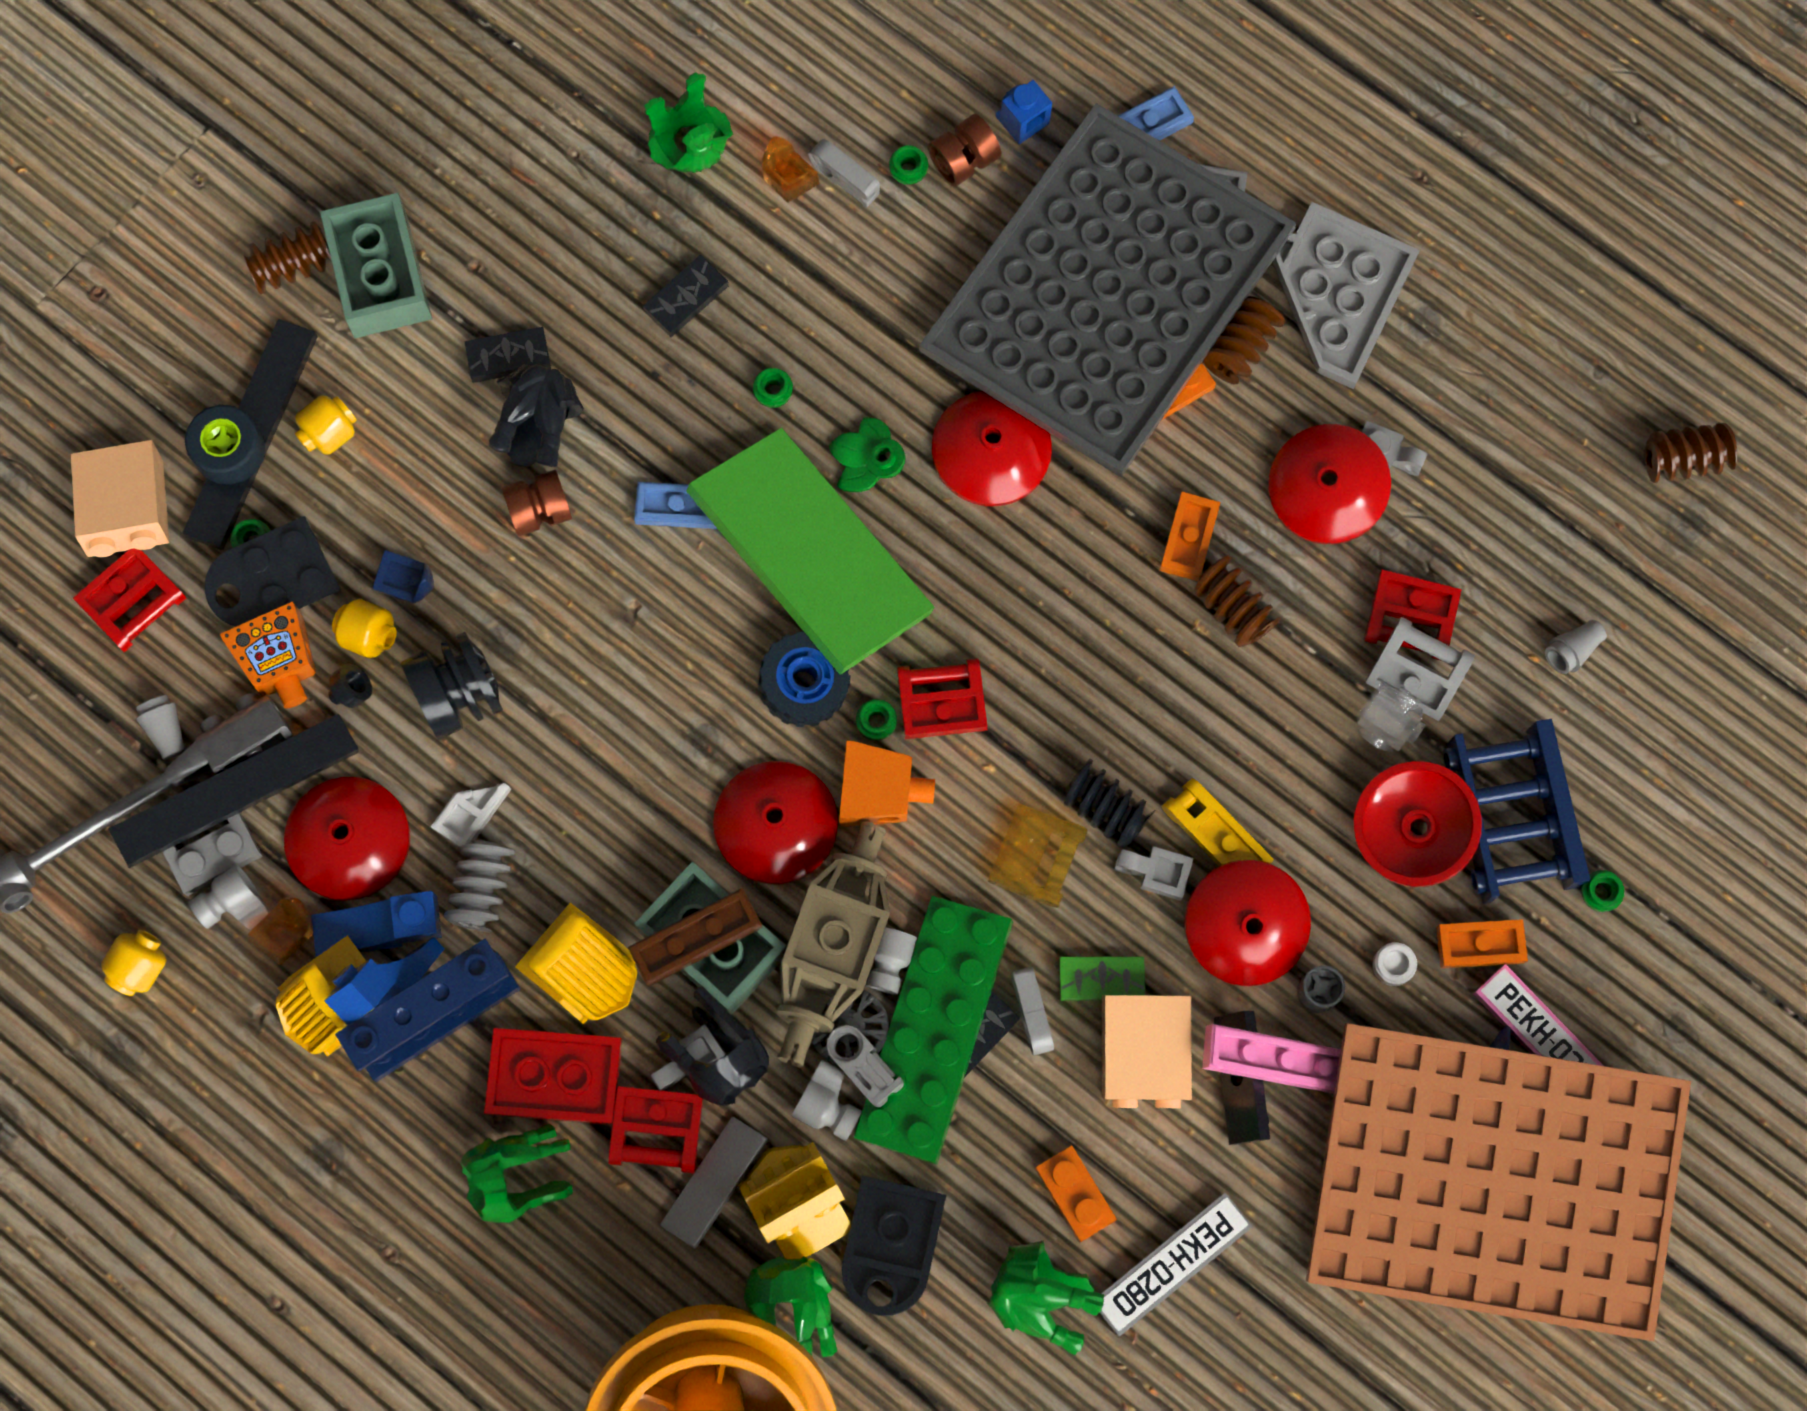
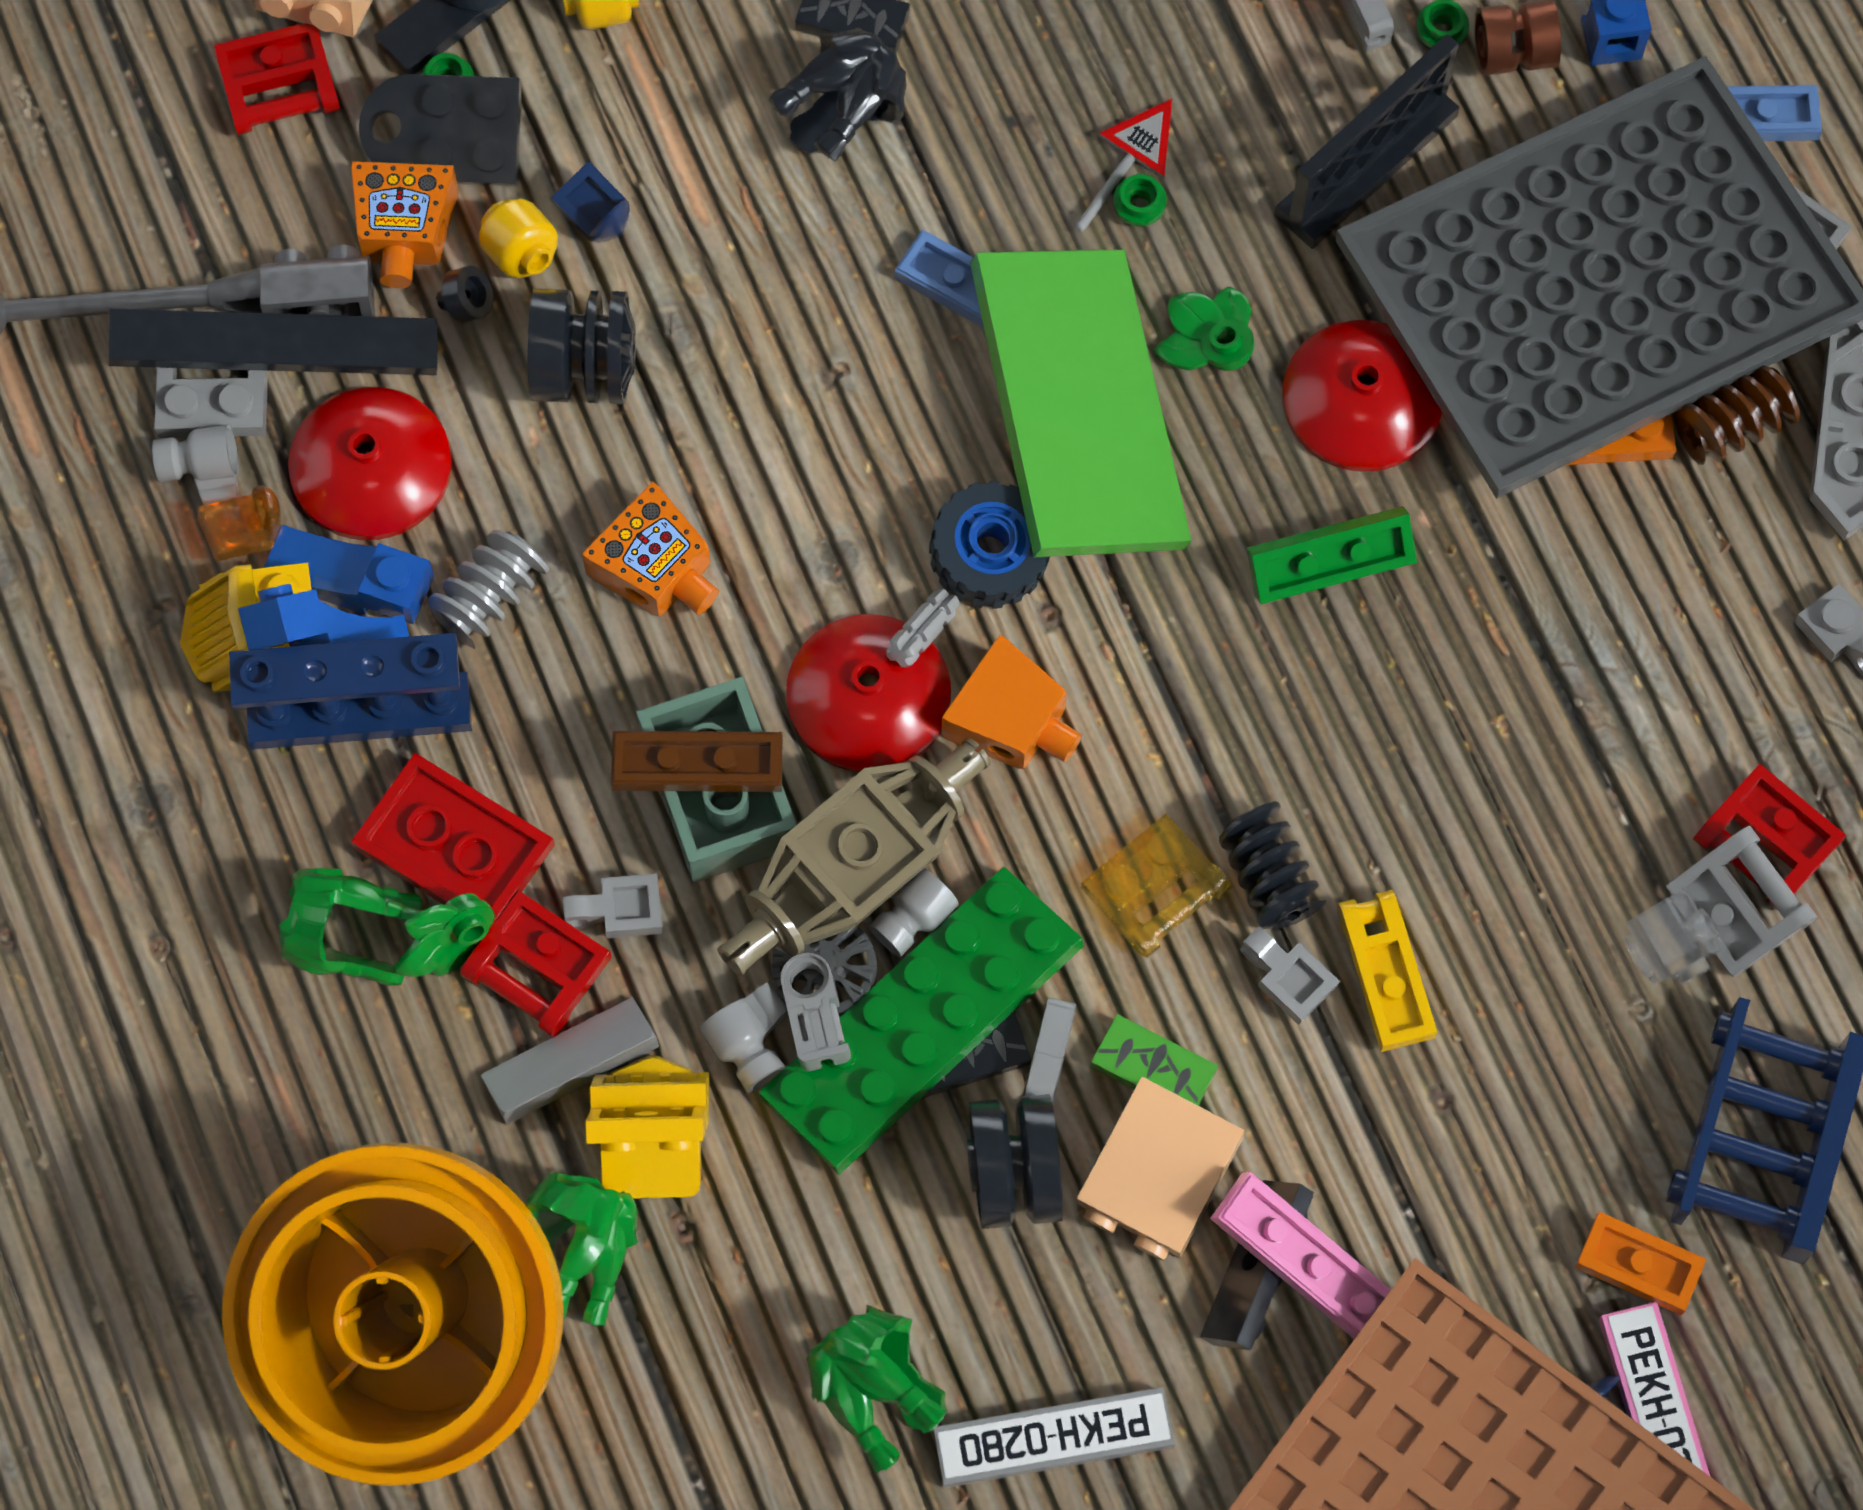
camera: 30 degrees right, 5 degrees down
yellow head [101,930,167,996] -> none
light grey cone [136,695,186,760] -> none
white tile [431,783,511,848] -> none
copper wheel [501,469,572,537] -> none
yellow piece [515,902,638,1024] -> none
black tile [643,255,729,338] -> none
black piece [656,986,769,1106] -> none
black plate [842,1176,947,1316] -> none
green plate [856,699,897,741] -> none
red plate [897,658,988,739] -> none
orange plate [1035,1145,1117,1243] -> none
orange plate [1159,491,1221,582] -> none
red dish [1184,859,1311,986] -> none
reddish brown piece [1194,554,1281,647] -> none
red dish [1269,424,1391,545] -> none
dark grey wheel [1297,965,1345,1013] -> none
red dish [1354,761,1482,887] -> none
white tile [1373,942,1417,986] -> none
green plate [1581,870,1624,912] -> none
none -> green plate [393,893,495,977]
none -> orange torso [582,481,719,616]
none -> light grey axle [886,588,959,667]
none -> black wheel [967,1094,1063,1229]
none -> piece [1075,98,1173,232]
none -> green plate [1246,506,1417,605]
none -> black fence [1274,34,1460,250]

